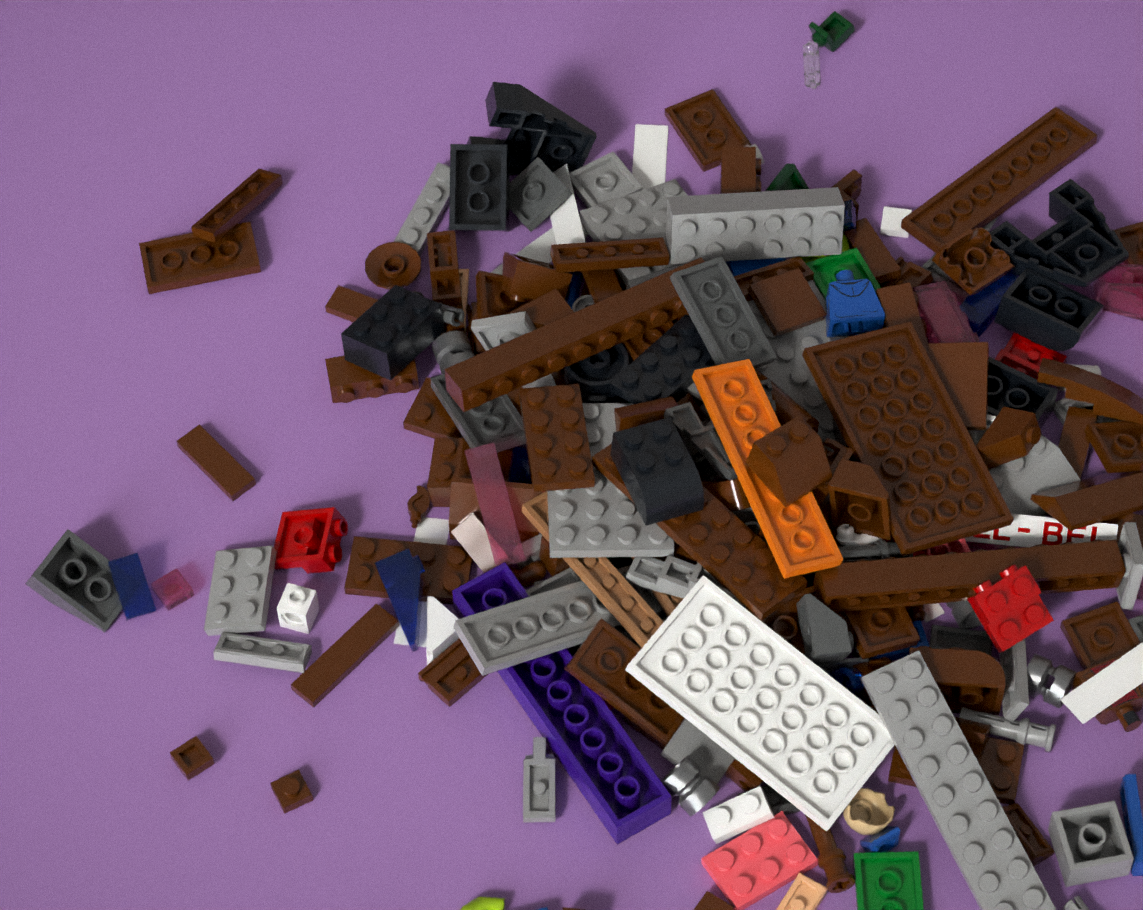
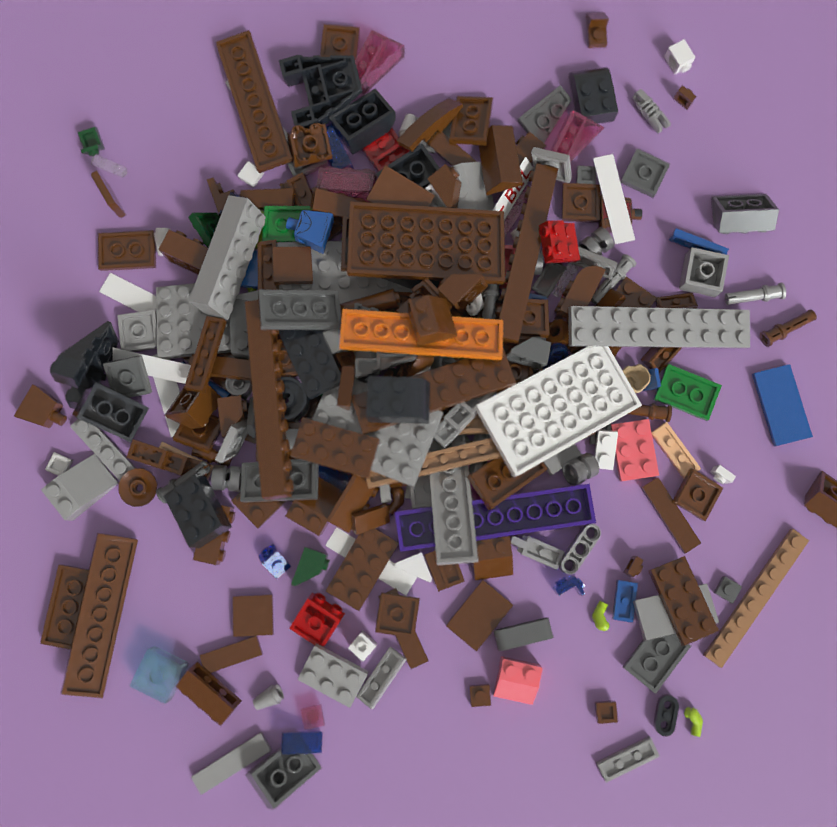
camera: 70 degrees left, 25 degrees up
reddish brown plate [170,736,215,781] -> none
reddish brown plate [191,168,283,243] -> none
reddish brown tile [325,285,378,322] -> none
clear blue slope [375,548,425,652] -> none
reddish brown piece [407,485,430,528] -> none
clear pink tile [465,443,526,567] -> none
none -> reddish brown torso [14,384,67,428]
none -> light grey slope [41,454,119,521]
none -> white tile [45,452,73,476]
none -> reddish brown plate [61,533,138,698]
none -> reddish brown tile [91,170,126,218]
none -> clear light blue brick [129,646,189,704]
none -> reddish brown brick [175,662,242,726]
none -> light grey tile [191,732,271,795]
none -> reddish brown tile [233,595,274,637]
none -> light grey cone [253,684,284,710]
none -> clear blue bracket [258,544,292,579]
none -> dark green slope [291,547,330,586]
none -> reddish brown tile [375,592,420,638]
none -> reddish brown tile [446,580,513,652]
none -> reddish brown slope [472,536,514,580]
none -> dark grey beam [493,617,554,651]
none -> coral slope [493,656,543,705]
none -> clear blue bracket [552,576,585,596]
none -> light grey beam [559,524,601,574]
none -> reddish brown slope [641,347,682,373]

